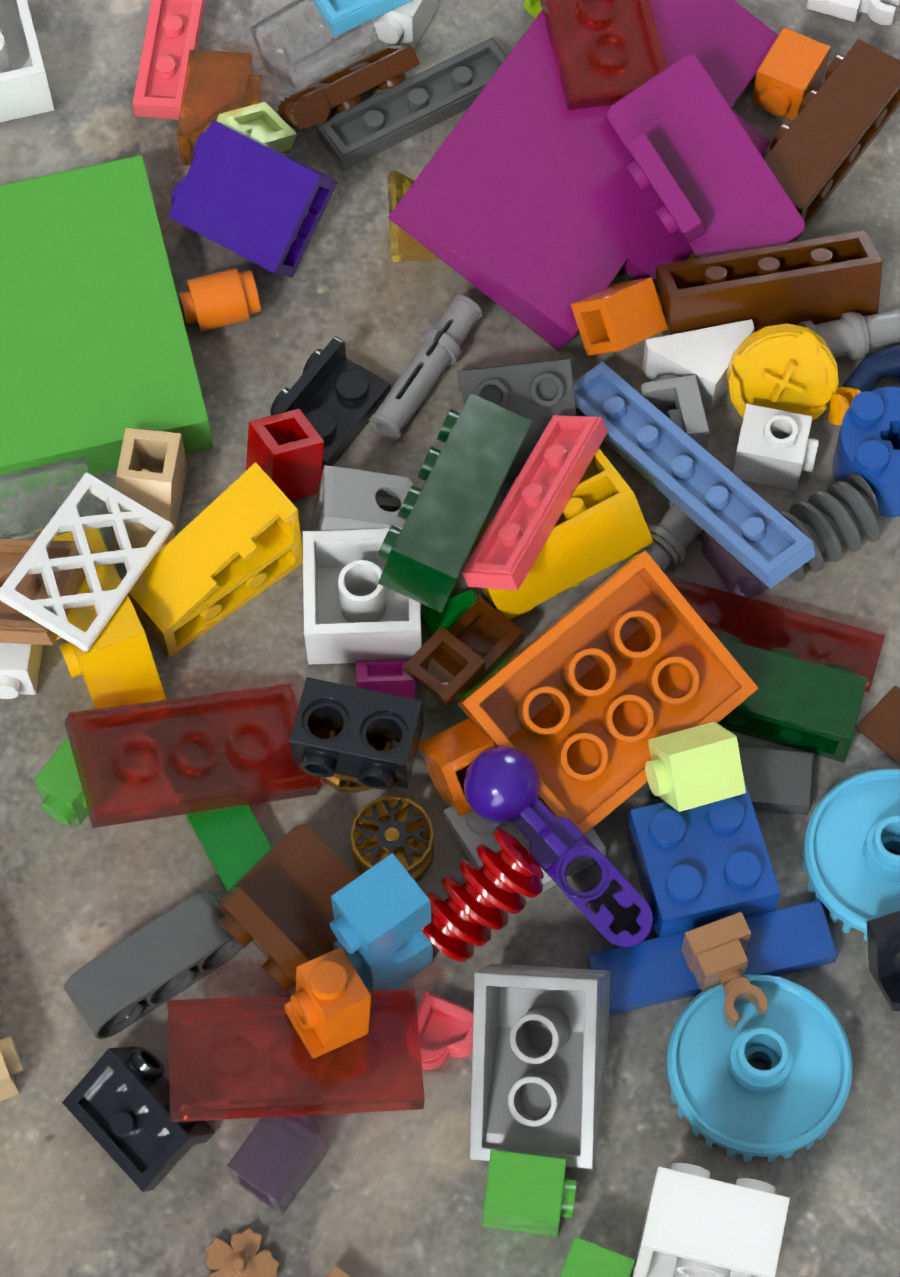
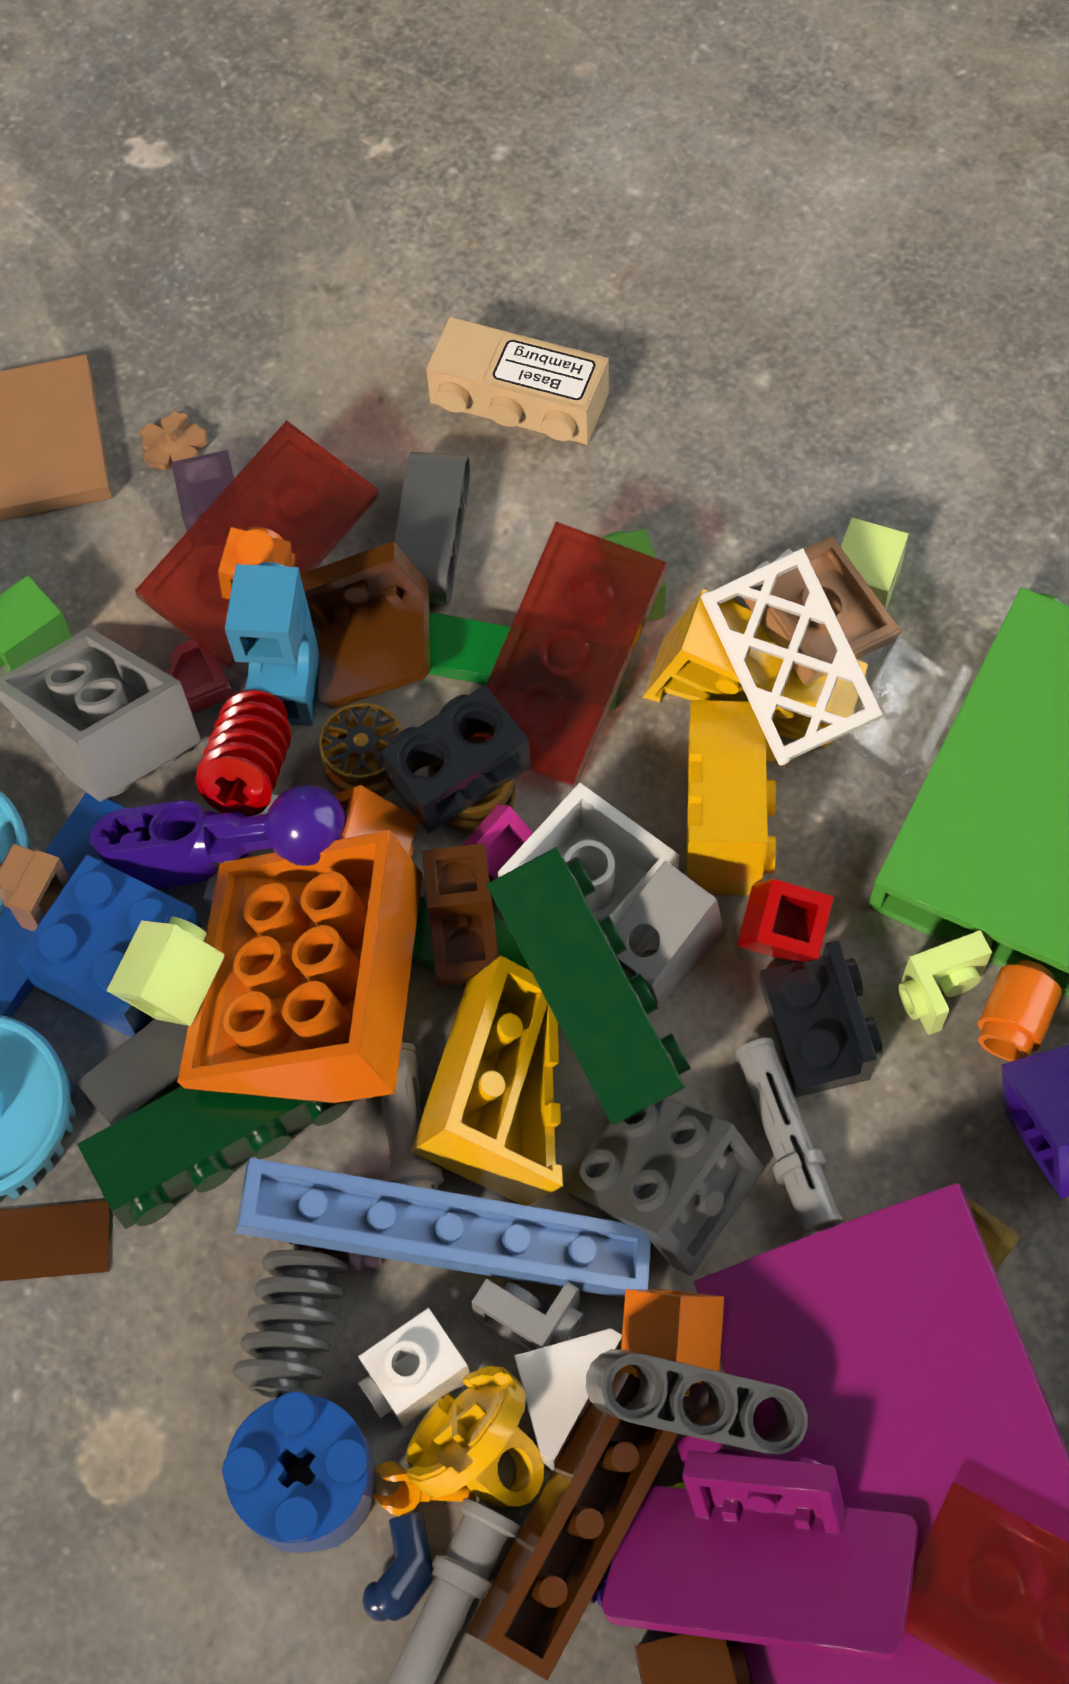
camera: 135 degrees right, 0 degrees up
black bracket [62,1046,215,1192] -> none
tan slope [113,428,188,555] -> none
coral tile [461,415,608,591] -> none
clear red tile [666,575,885,693] -> none
none -> dark grey beam [586,1349,808,1455]
none -> yellowish green bracket [899,930,992,1035]

